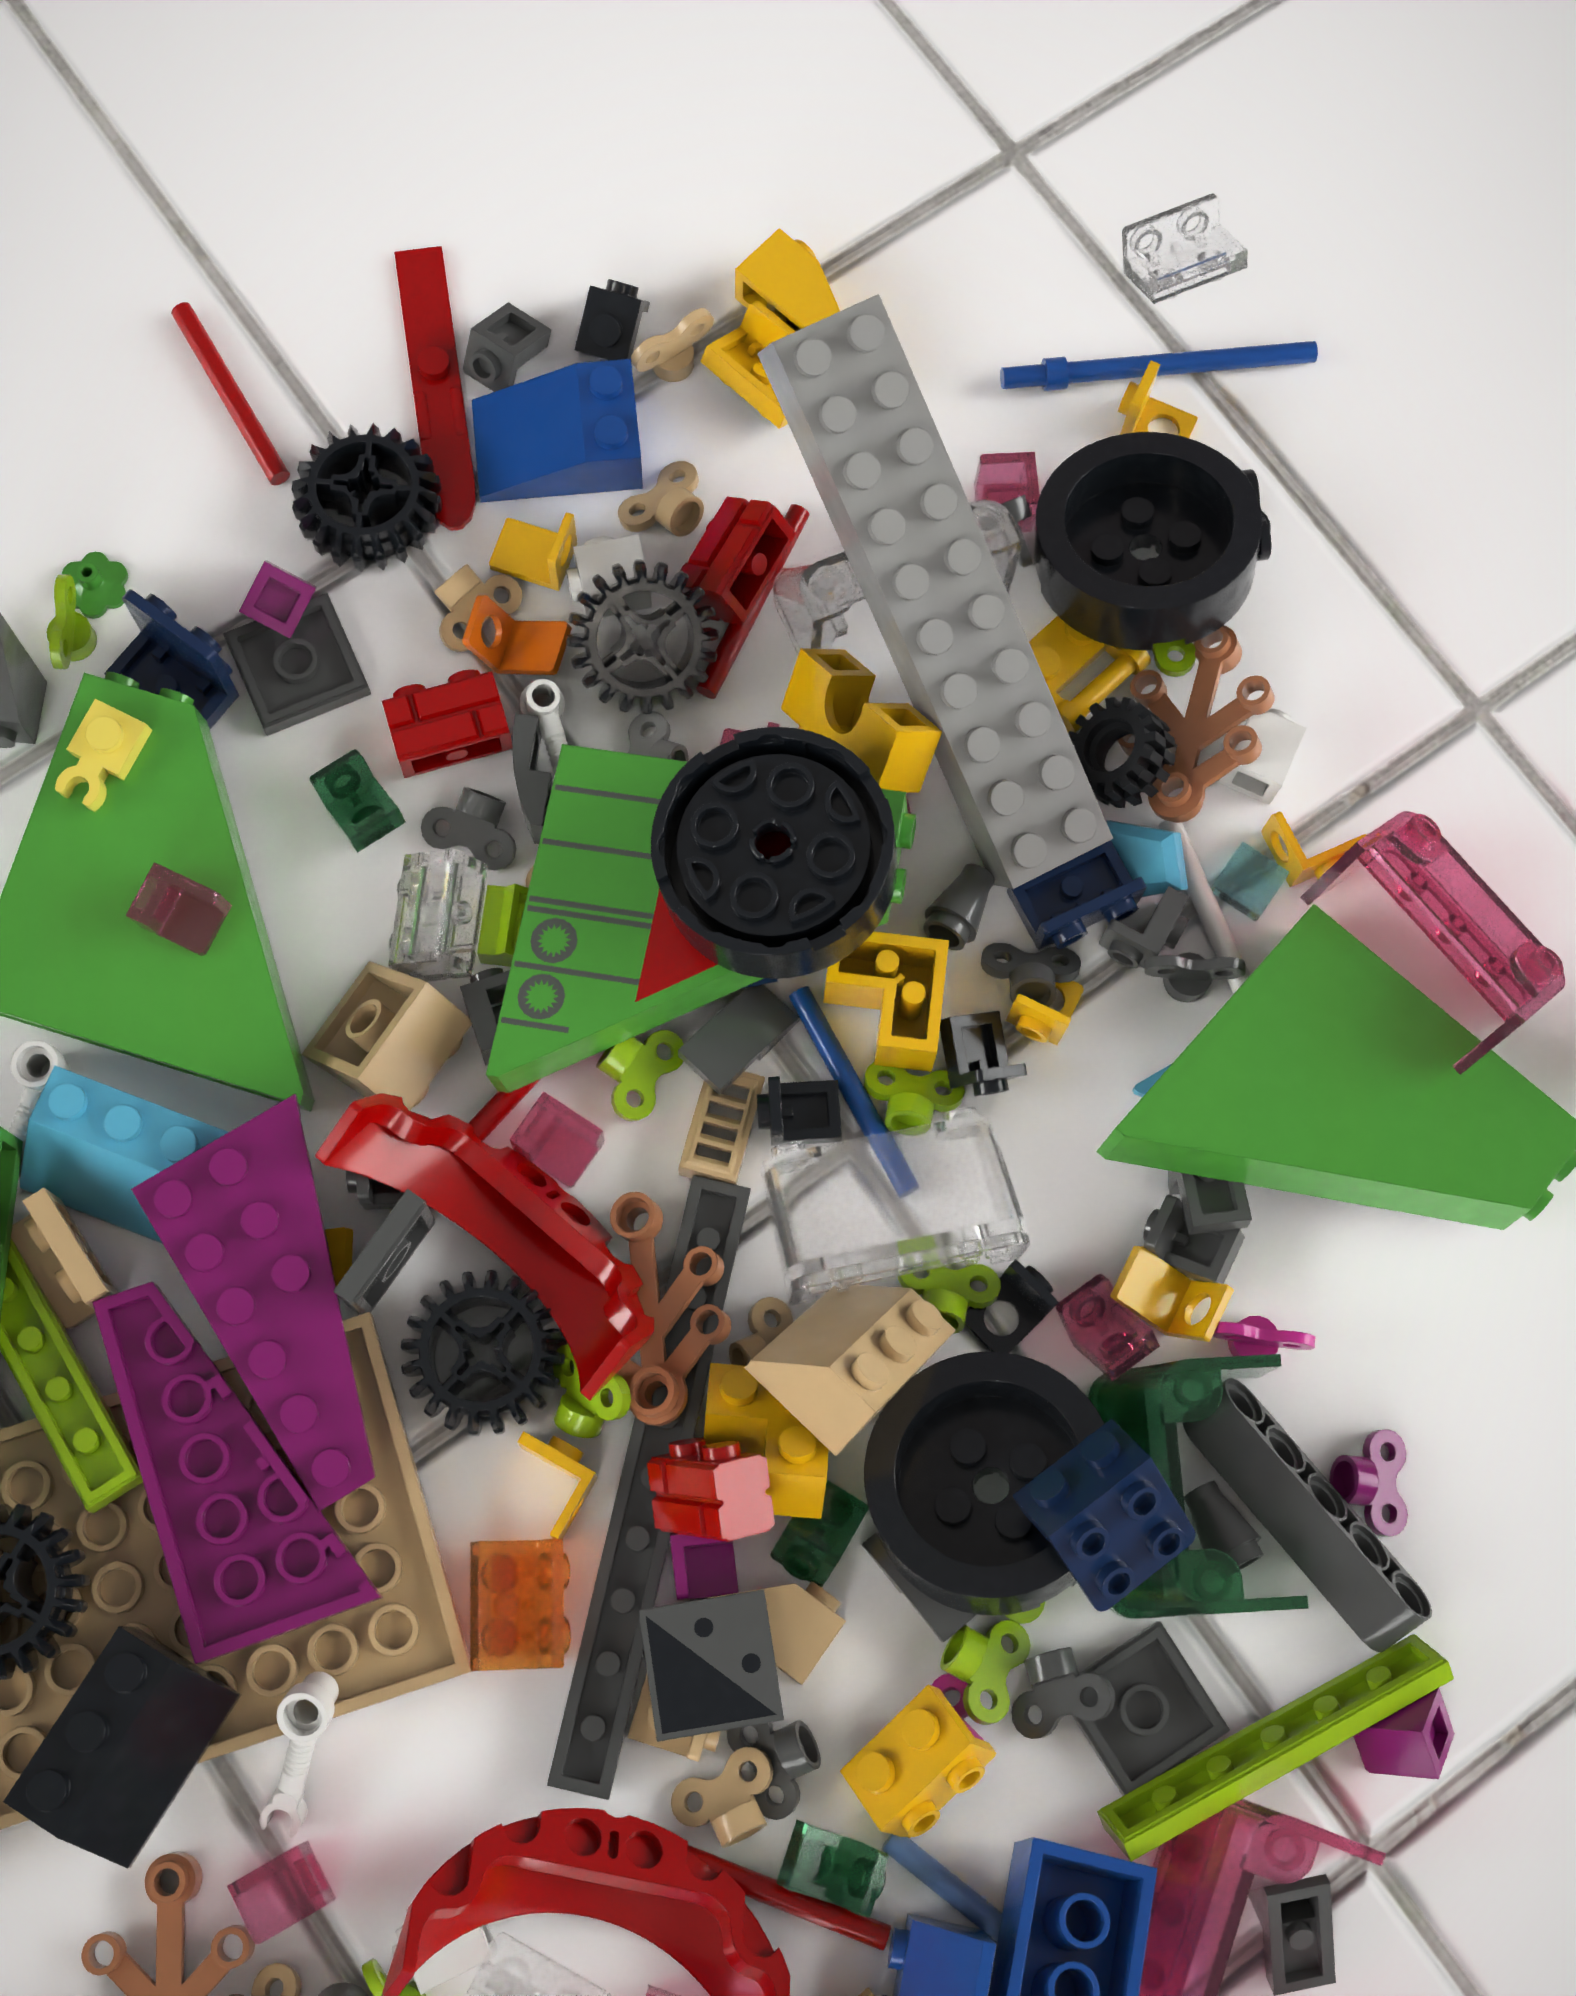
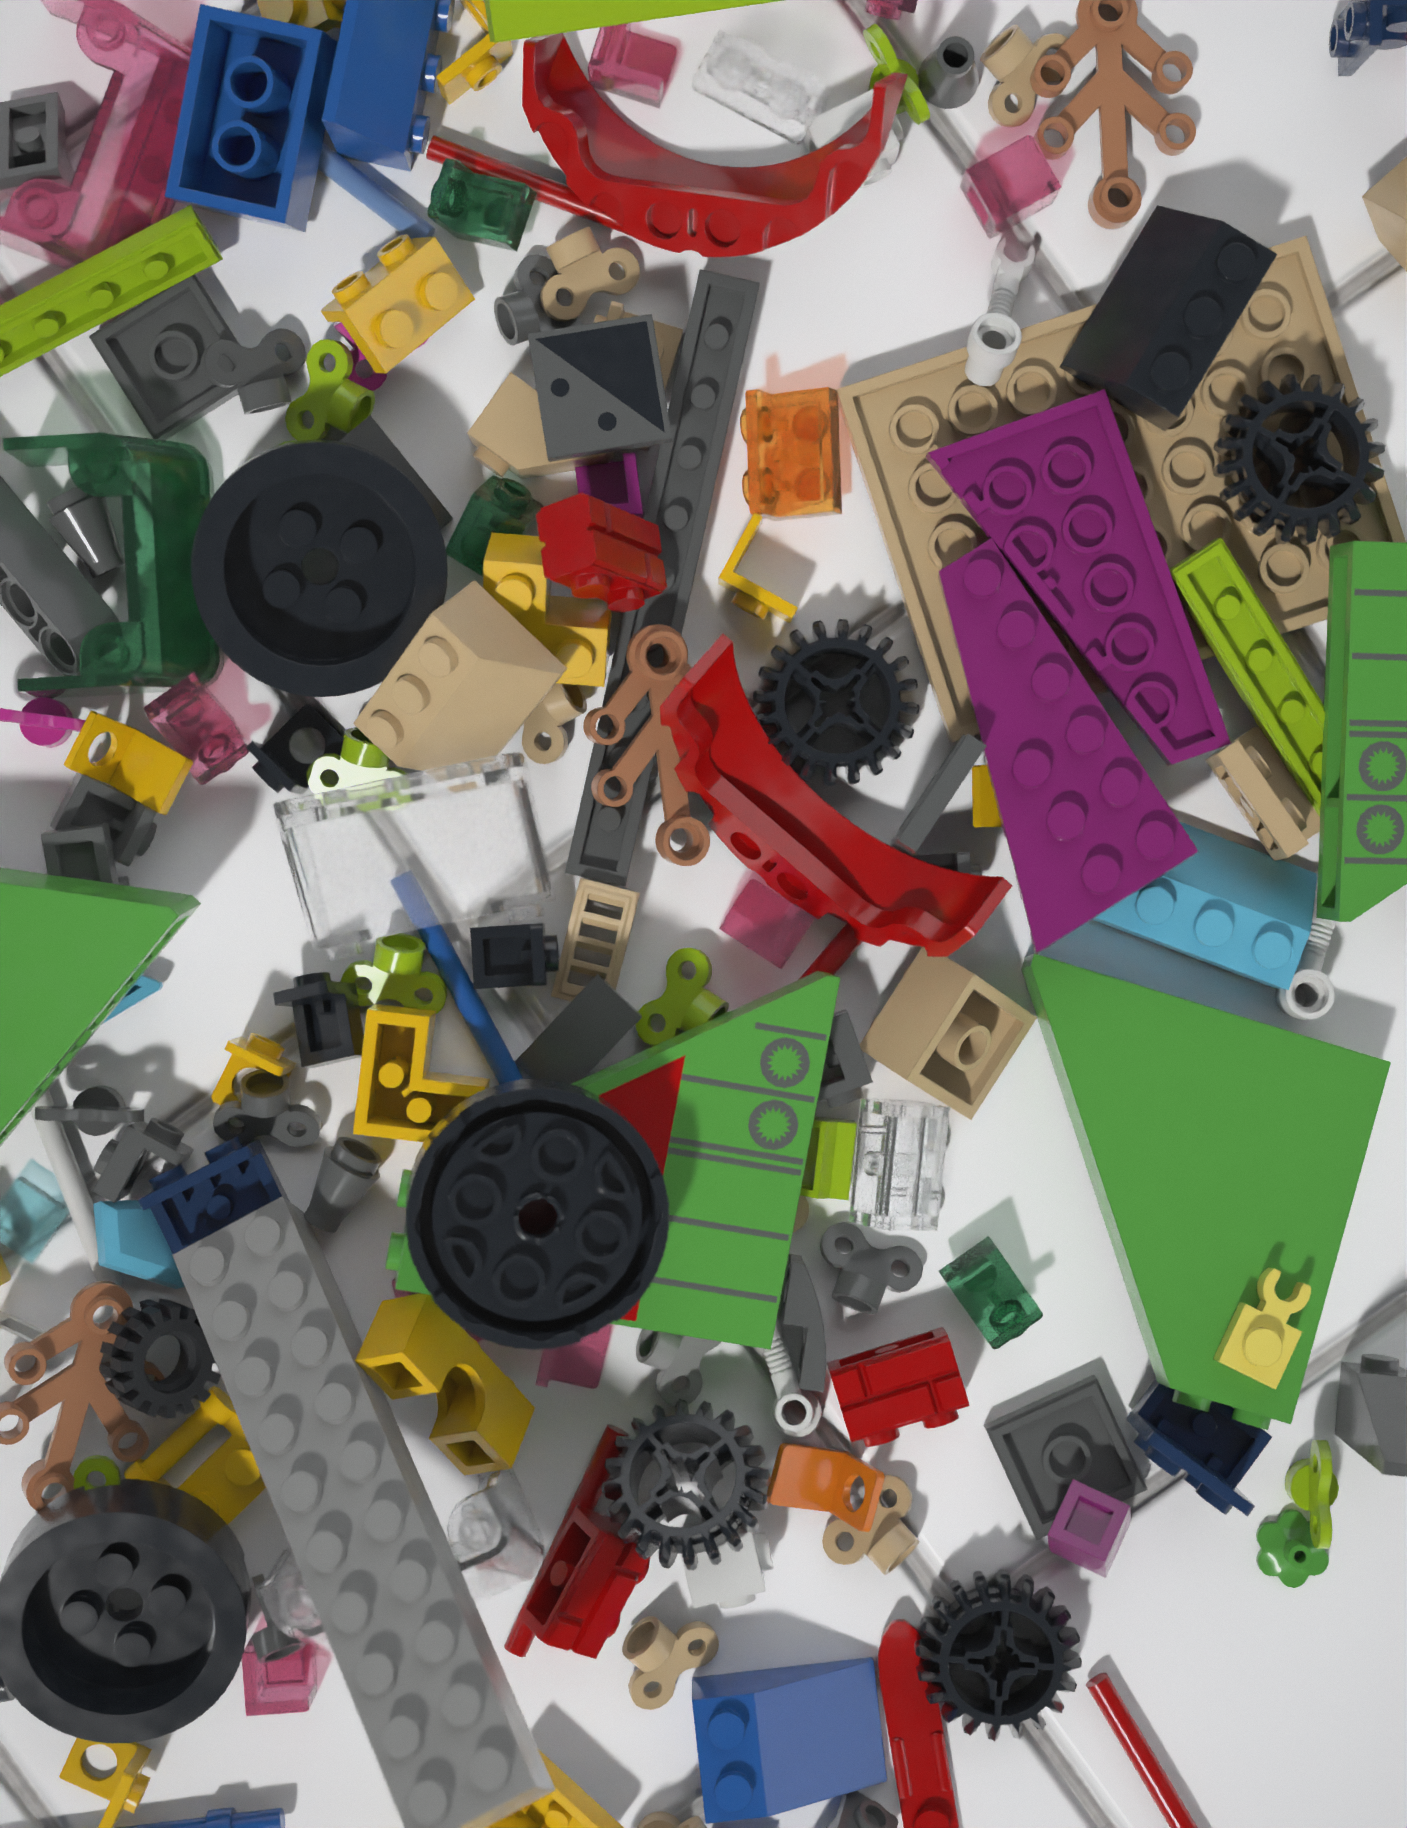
camera: 175 degrees left, 15 degrees up
clear pink panel [126,862,232,956] -> none
yellow bracket [489,512,577,591] -> none
lime piece [553,1345,631,1438] -> none
dark blue bracket [1012,1419,1196,1612] -> none

